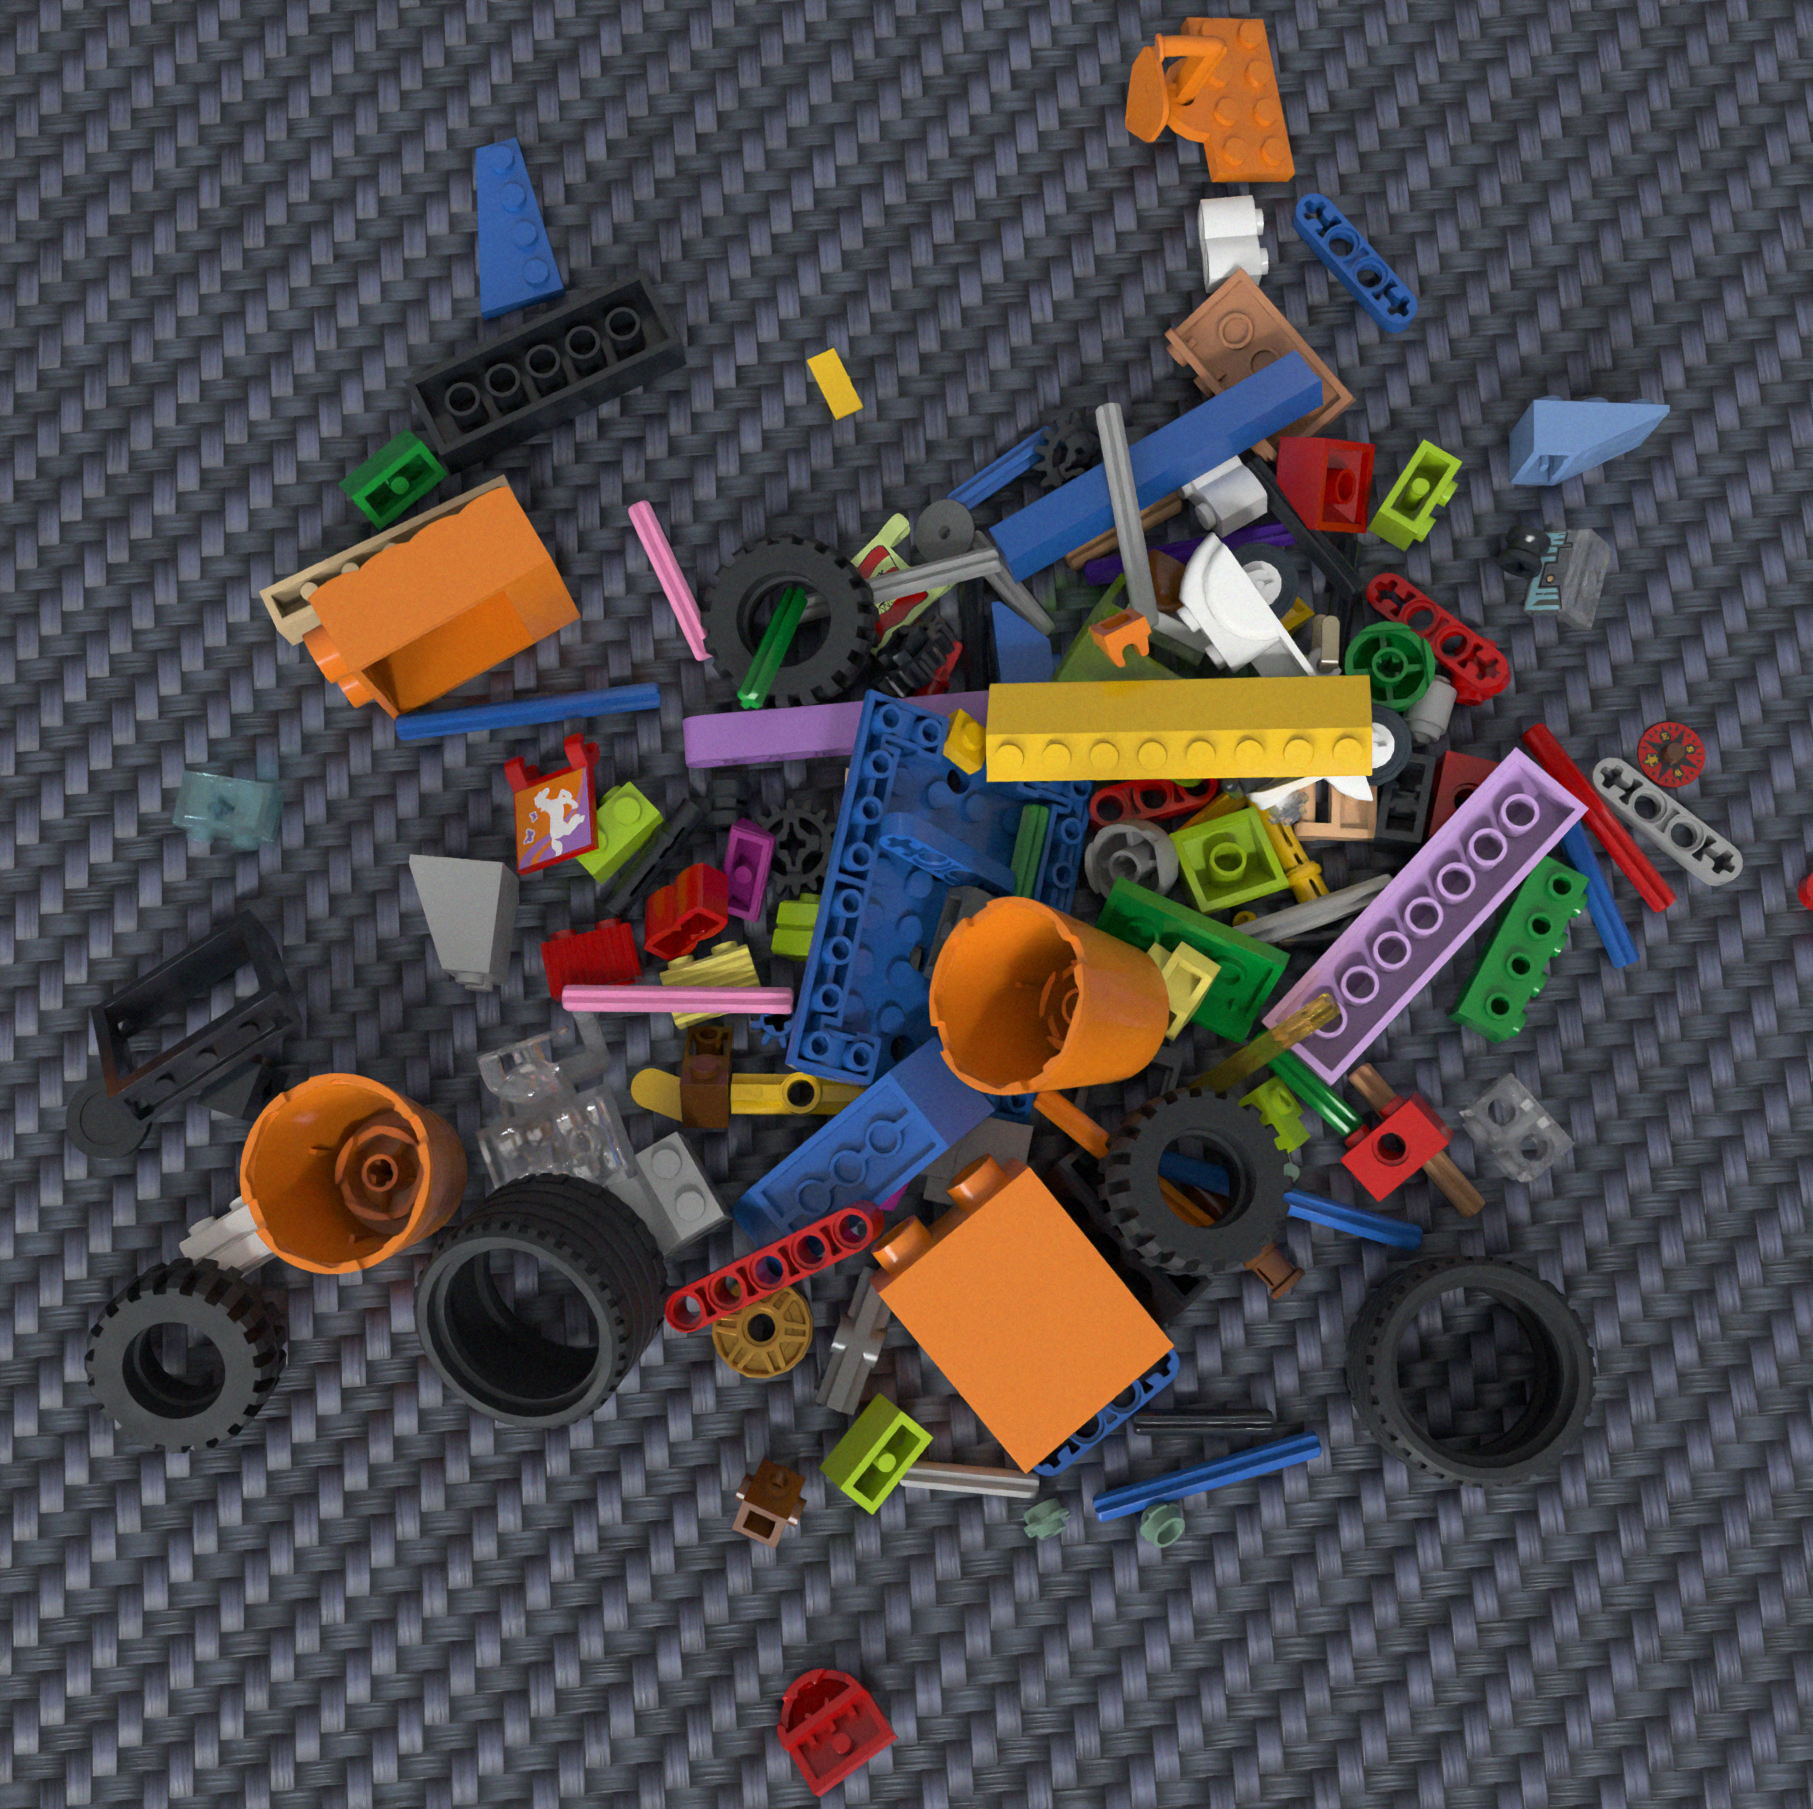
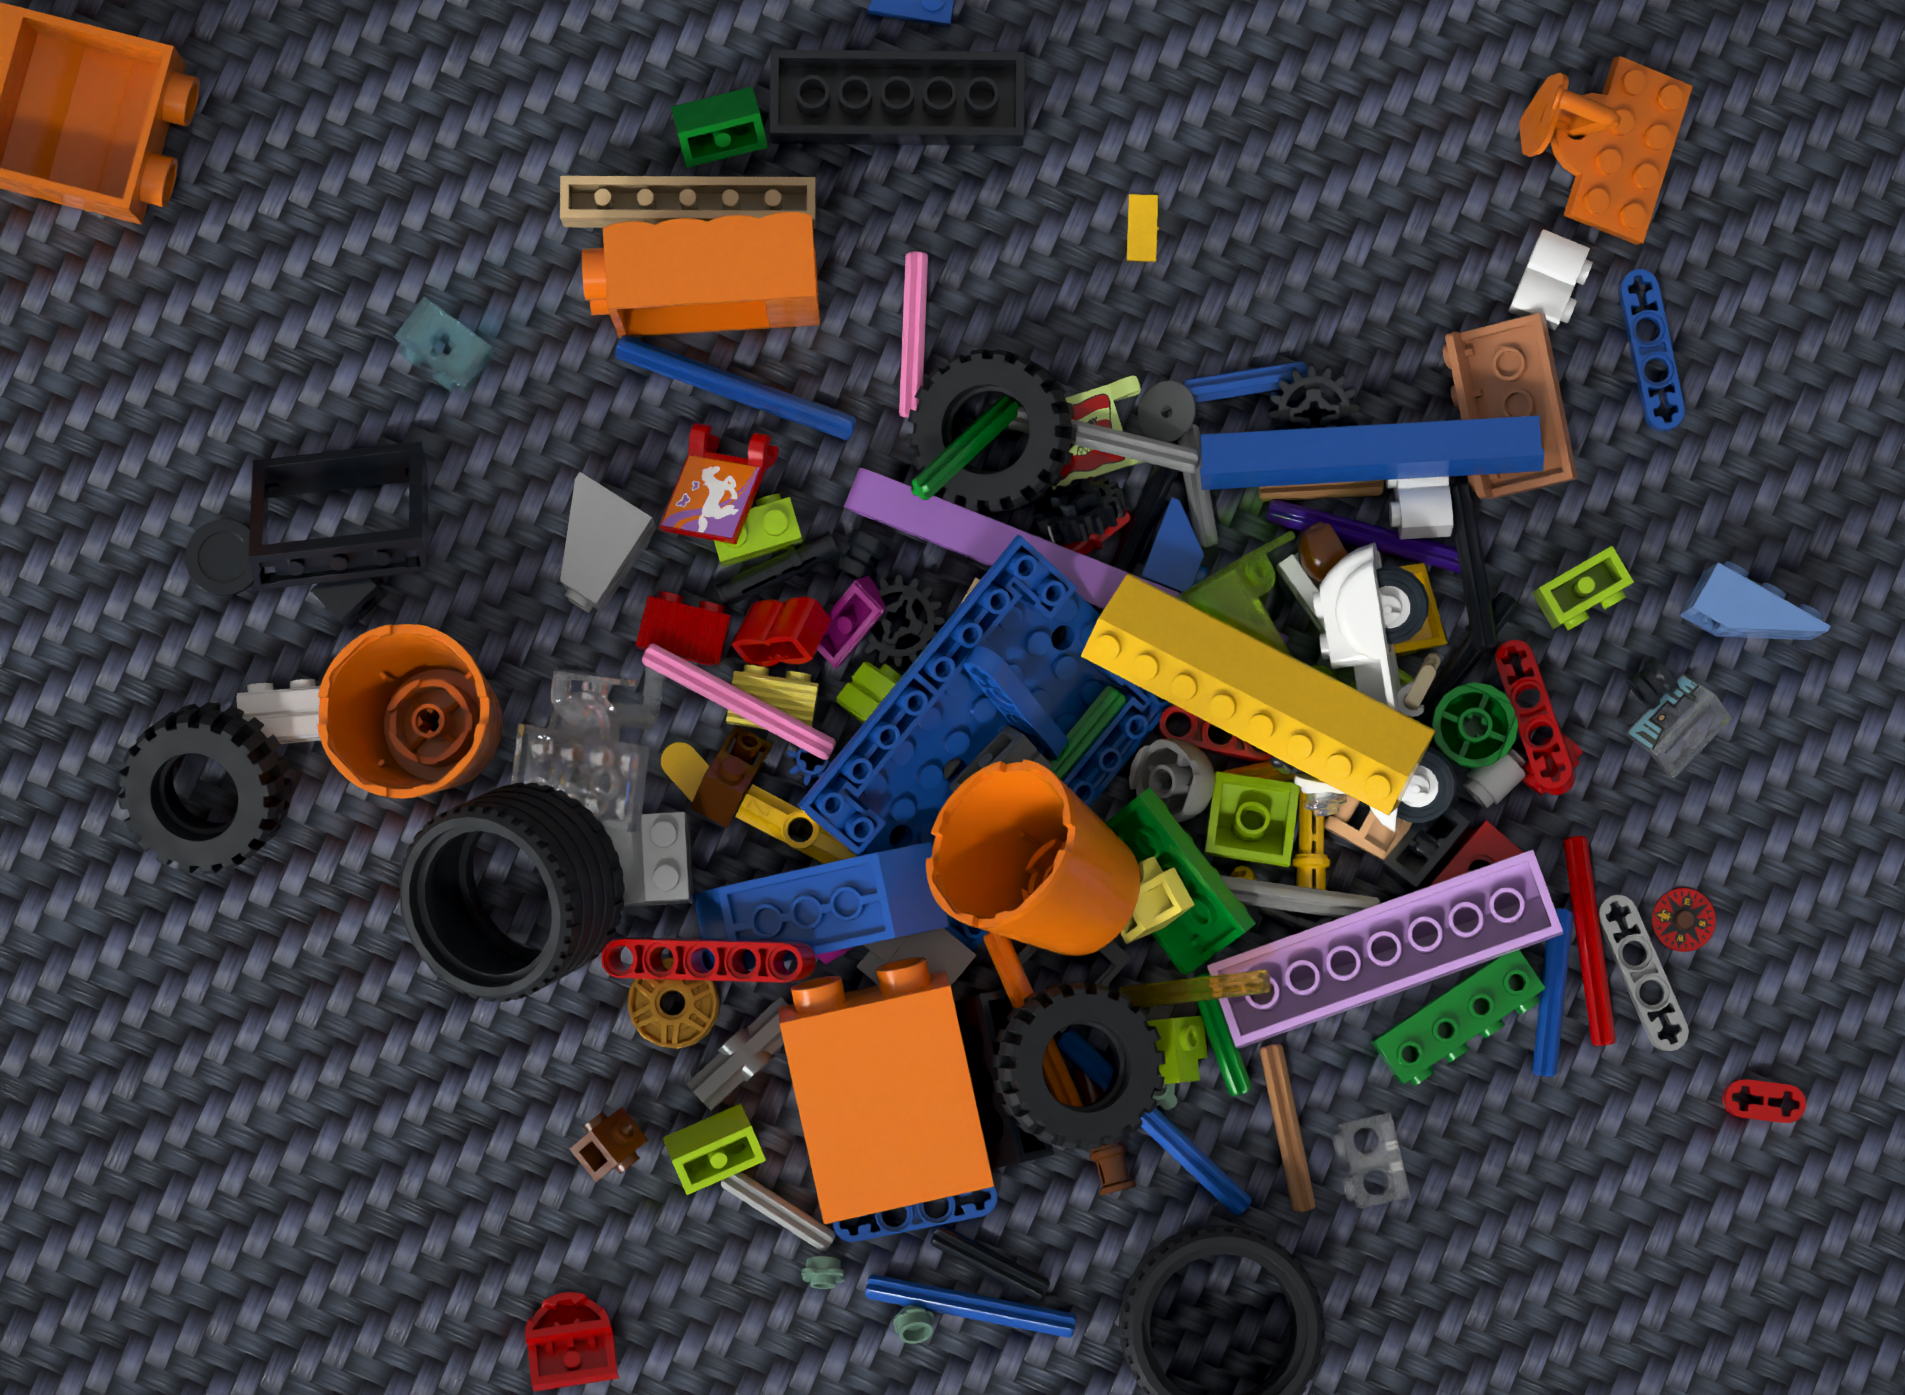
camera: 20 degrees right, 5 degrees up
yellow plate [942,708,986,775] -> none
orange tile [1088,607,1152,668] -> none
light grey axle [1095,403,1159,628] -> none
red slope [1276,436,1376,534] -> none
red brick [1340,1091,1454,1202] -> none

